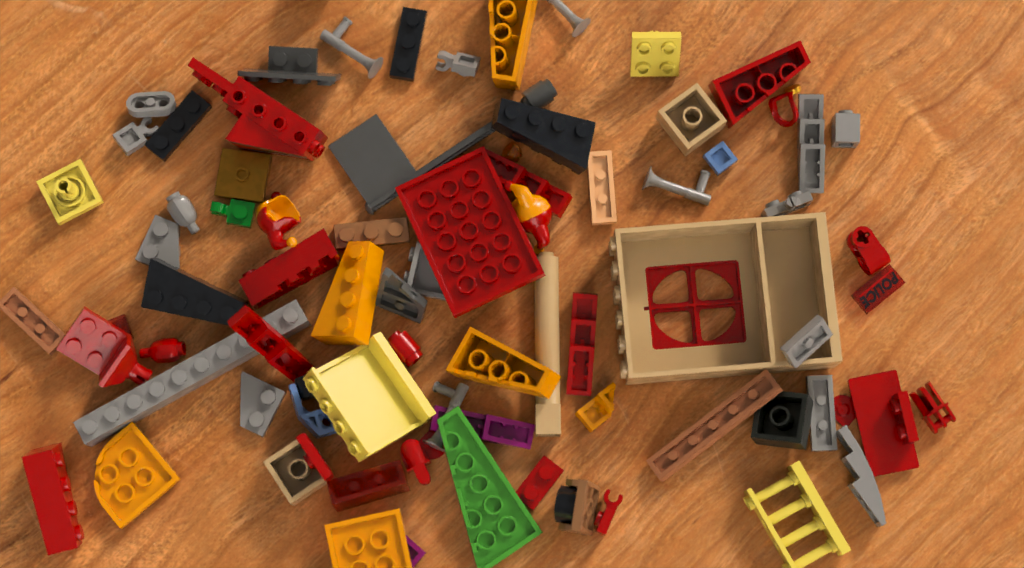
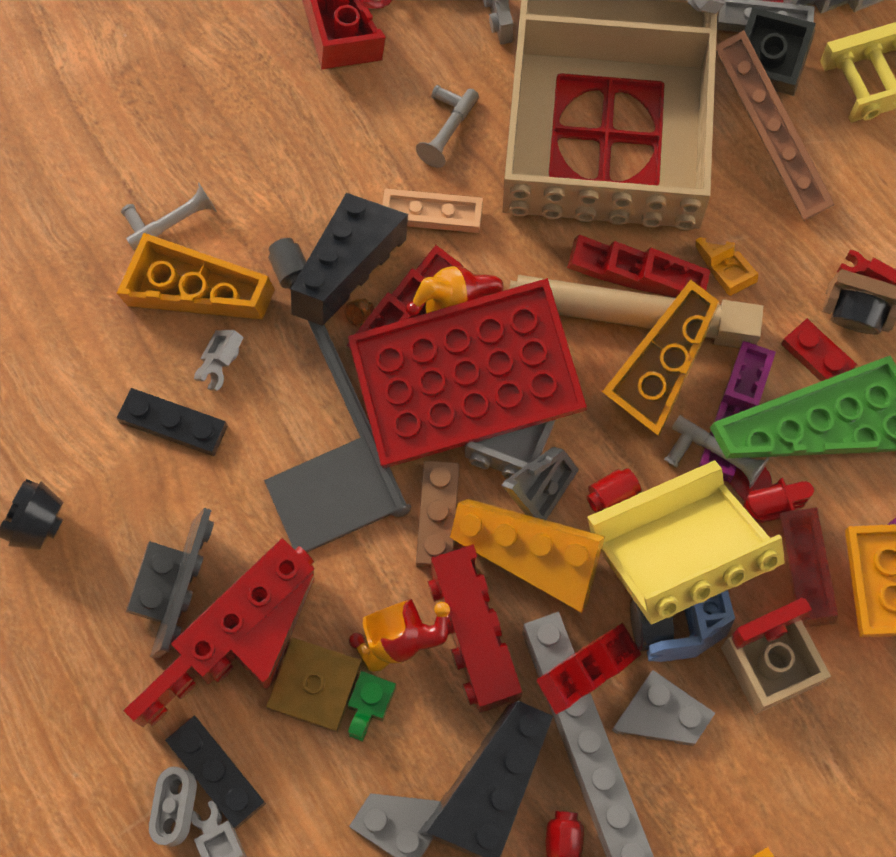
camera: 80 degrees left, 10 degrees down
light grey plant [166,191,200,235] -> none
light grey piece [320,16,383,79] -> none
light yellow plate [630,30,682,77] -> none
tan brick [656,83,727,156] -> none
medium blue plate [703,141,738,176] -> none

